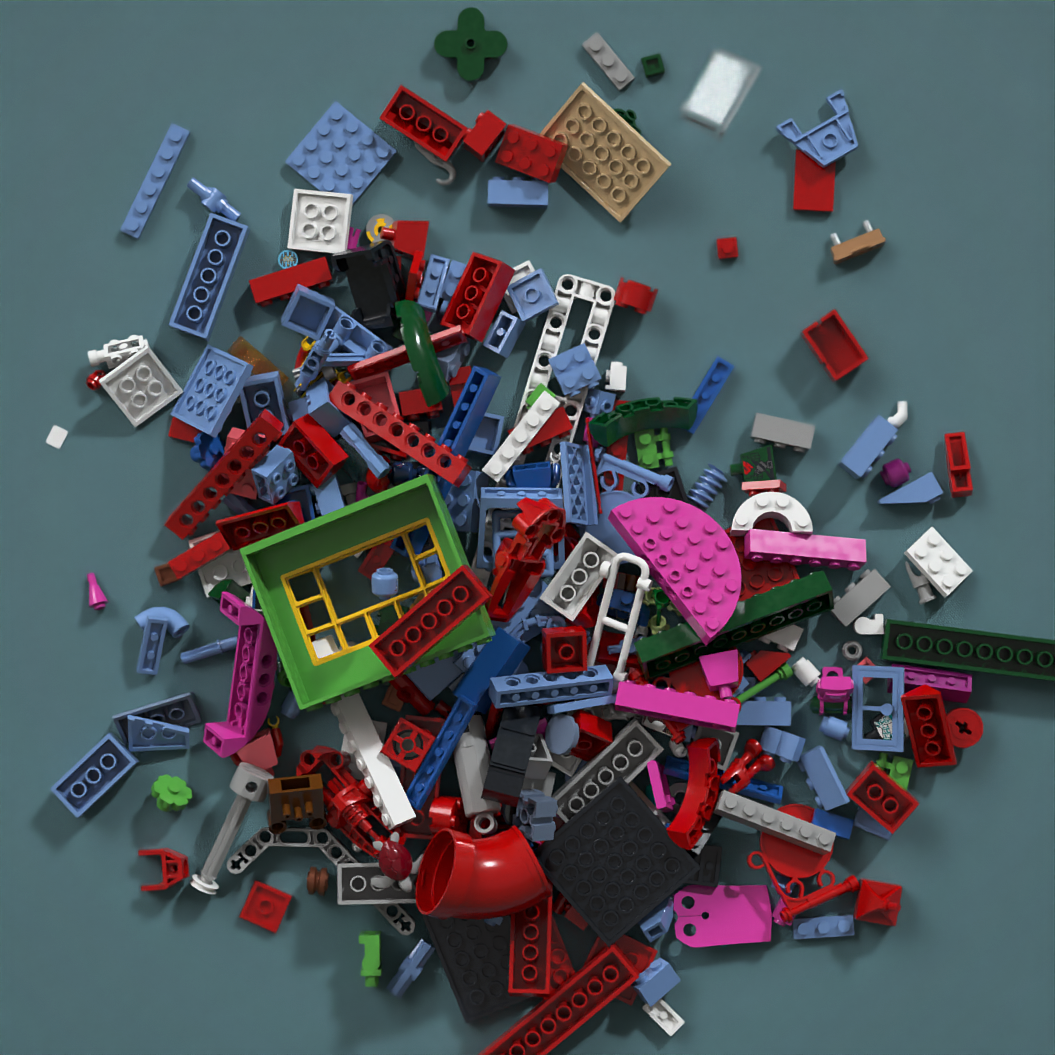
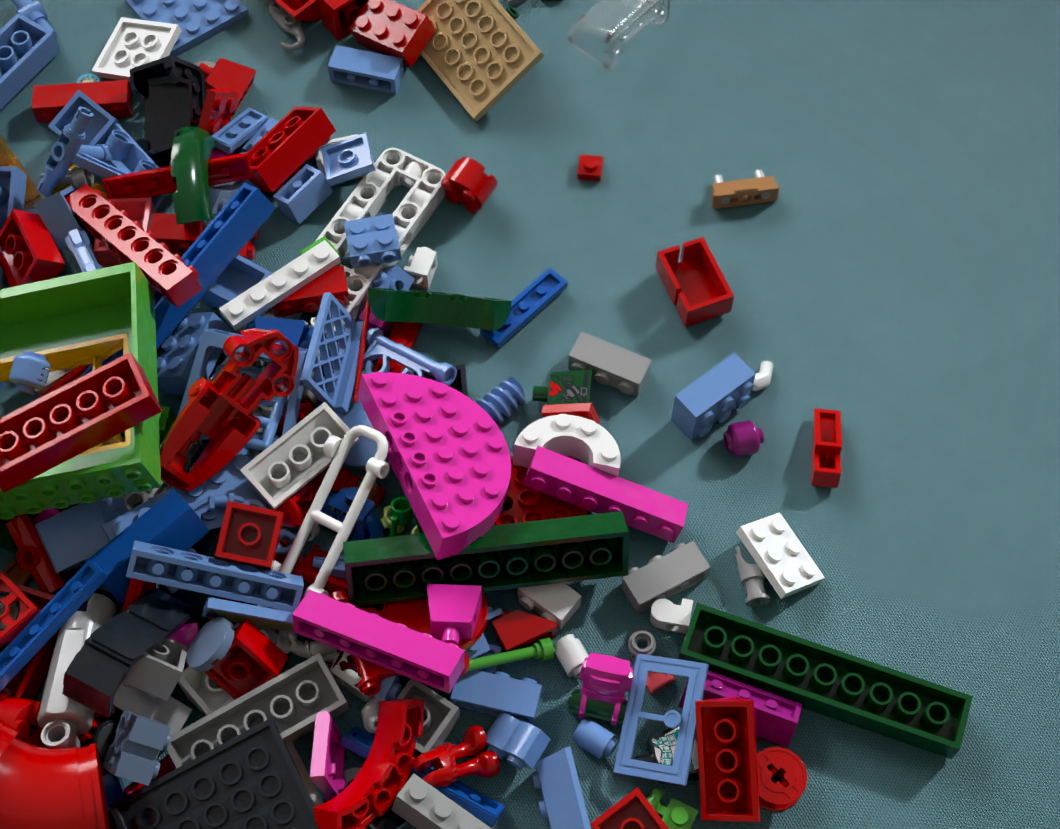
camera: 10 degrees right, 25 degrees down
bright green plate [634,428,674,469] -> none
medium blue wing [776,89,858,168] -> none
red tile [793,150,836,212] -> none
medium blue slope [877,472,943,505] -> none

